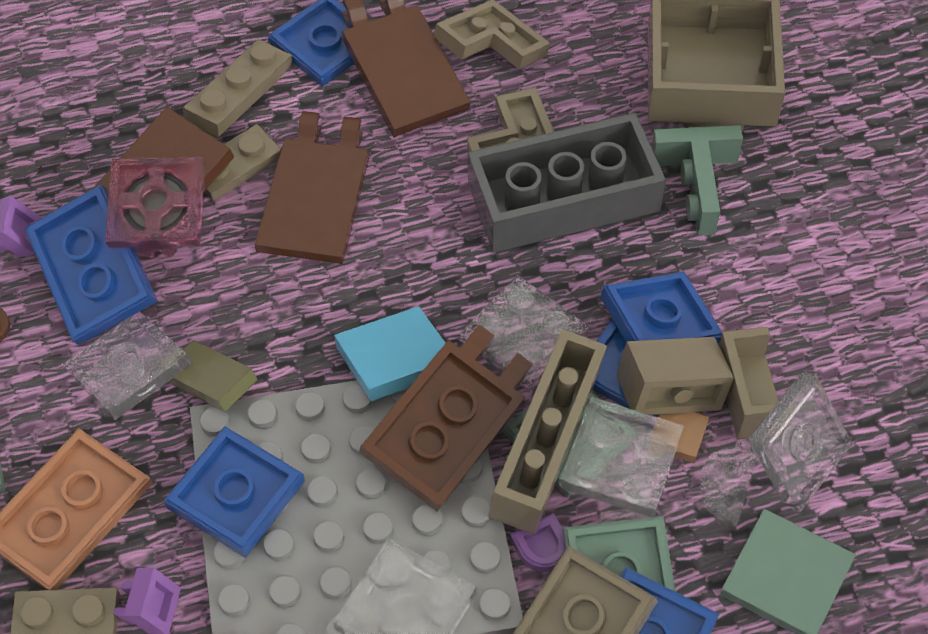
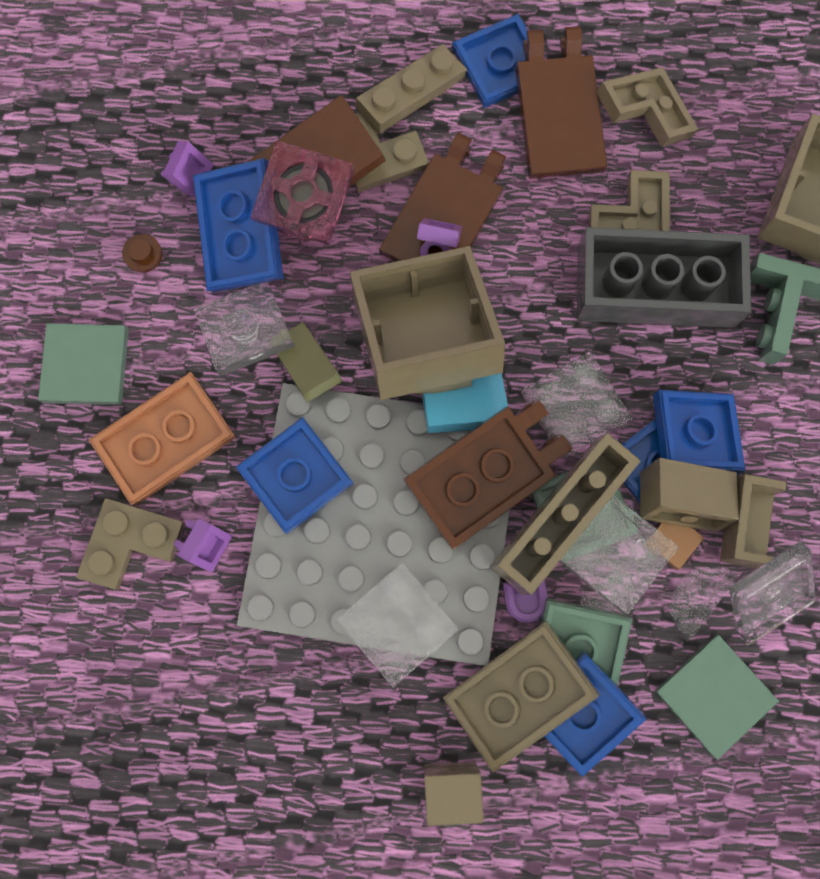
camera: 20 degrees right, 20 degrees up
none -> dark tan container [350,246,505,400]
none -> medium lavender tile [417,218,463,256]

